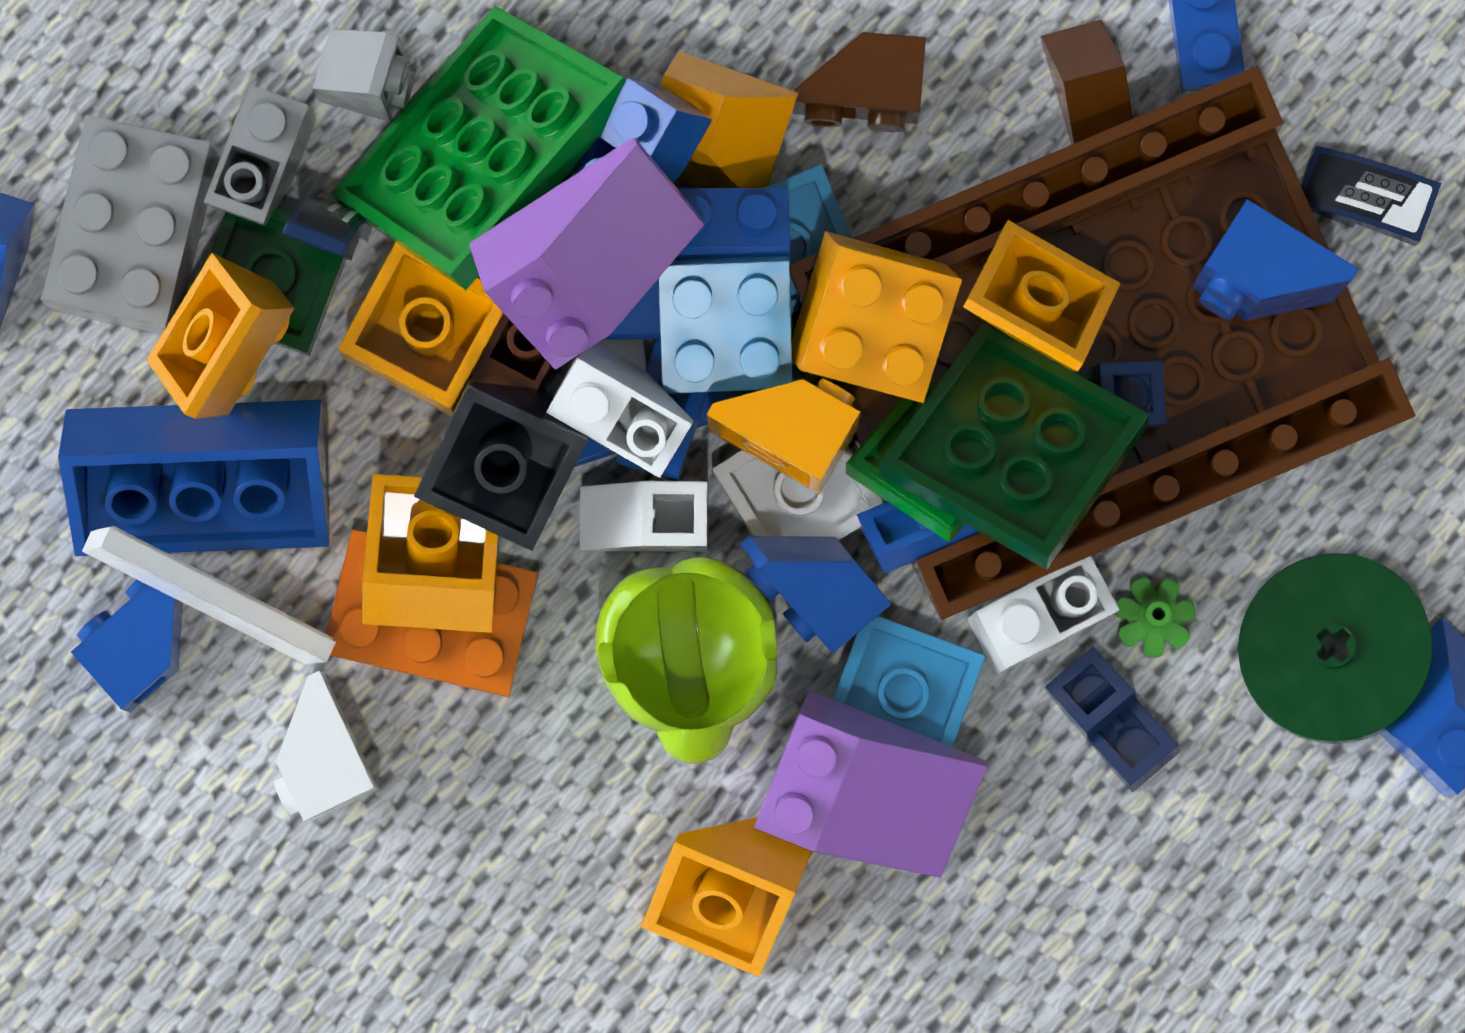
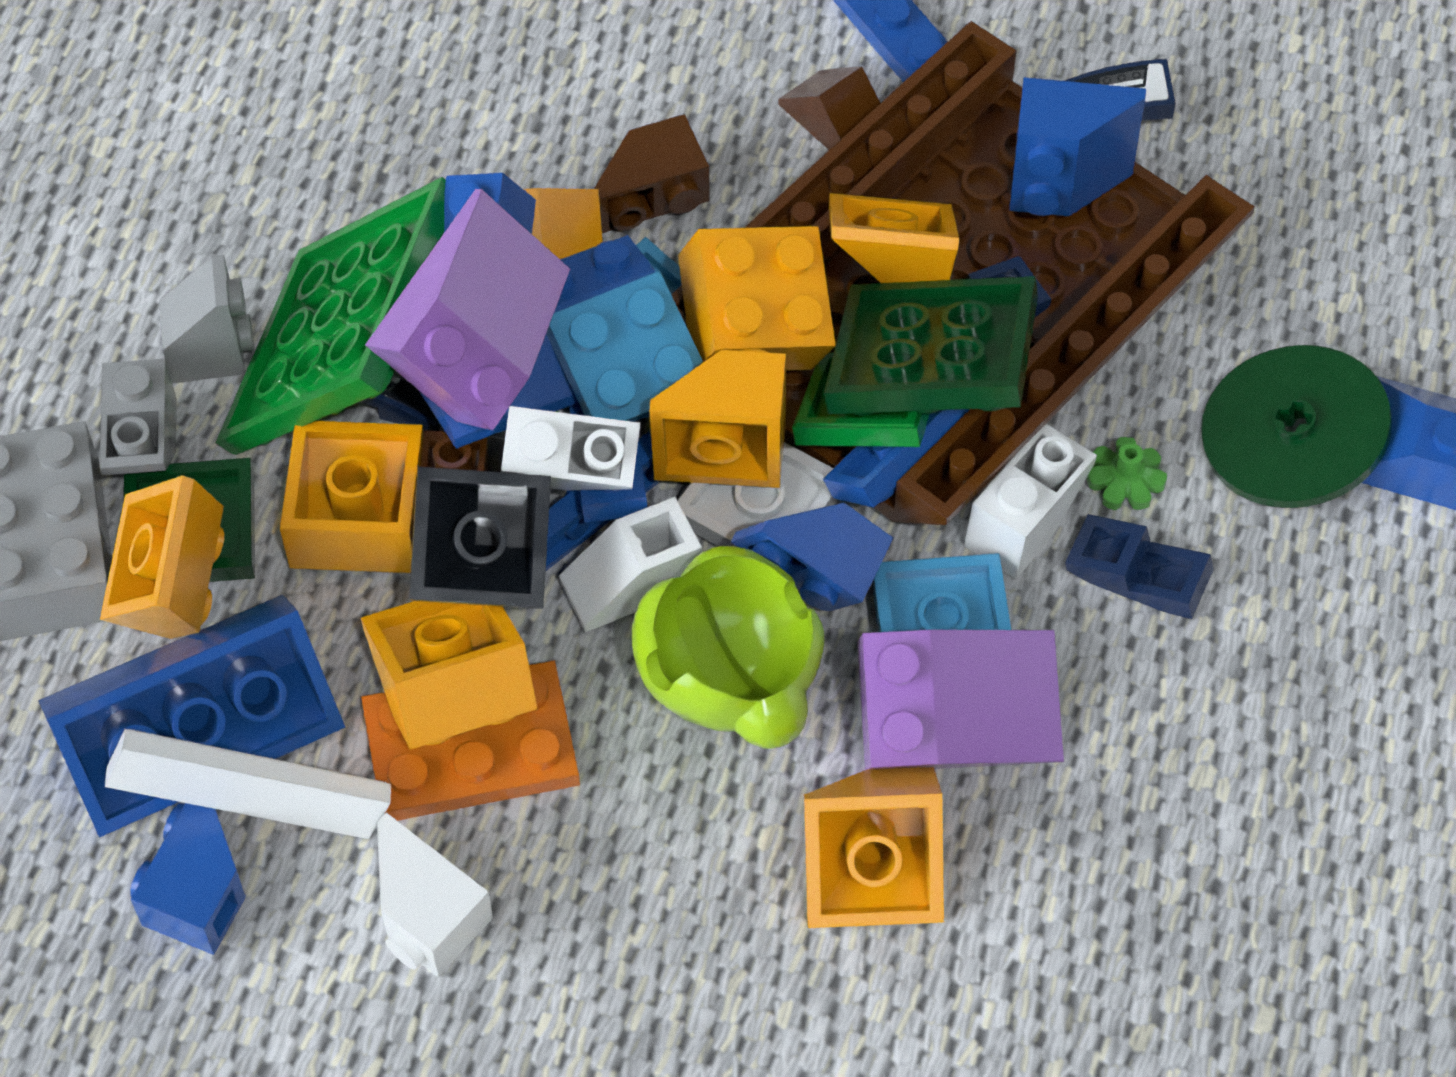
camera: 25 degrees left, 25 degrees down
slope [282,196,373,260] -> none

